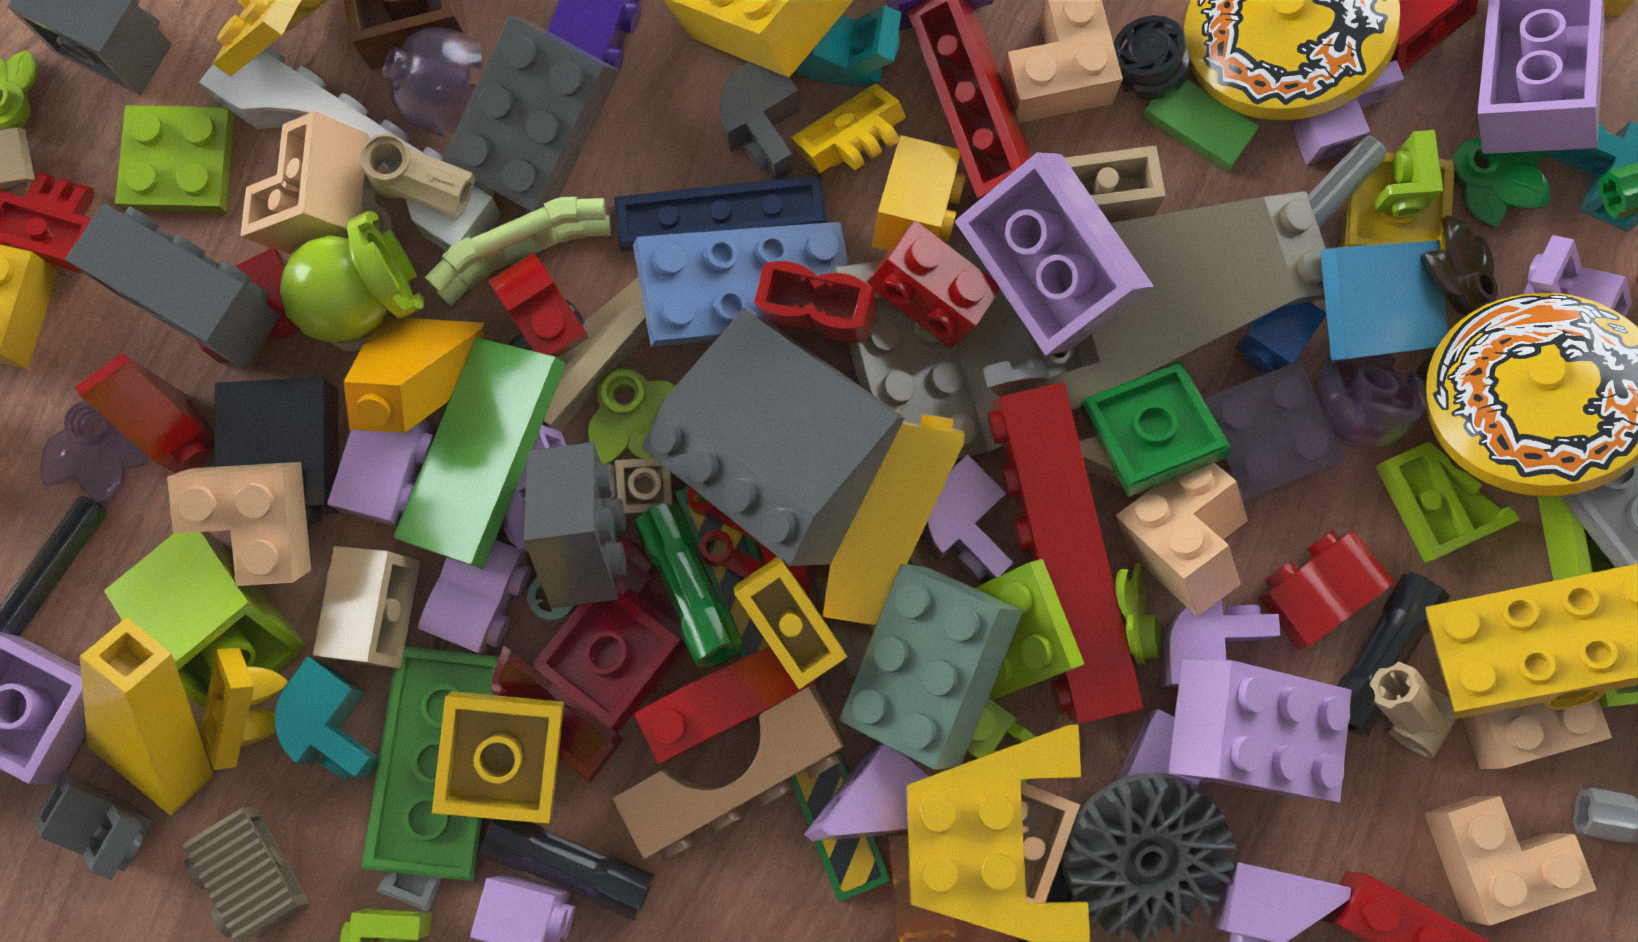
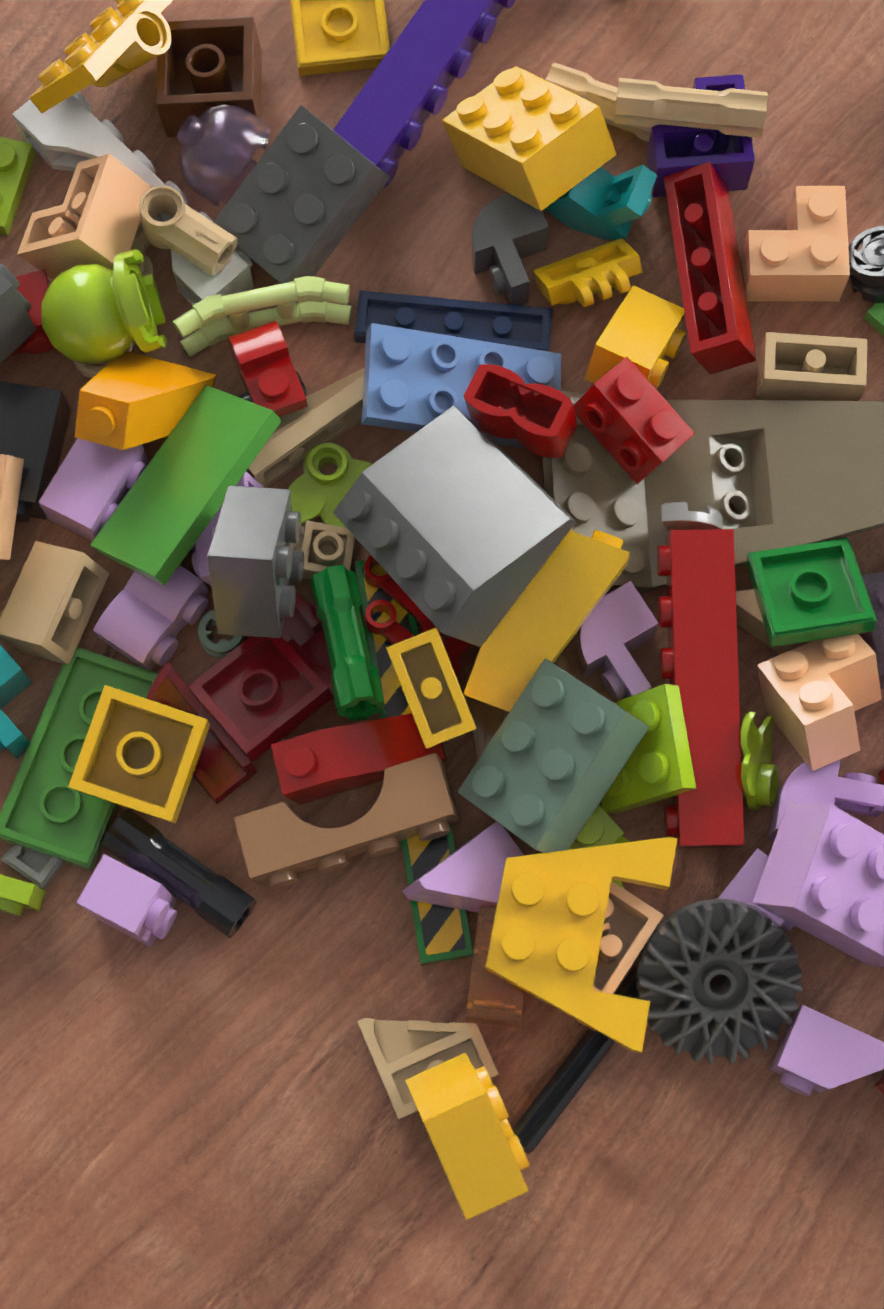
camera: 15 degrees right, 5 degrees down
lavender brick [955,152,1154,355] -> none

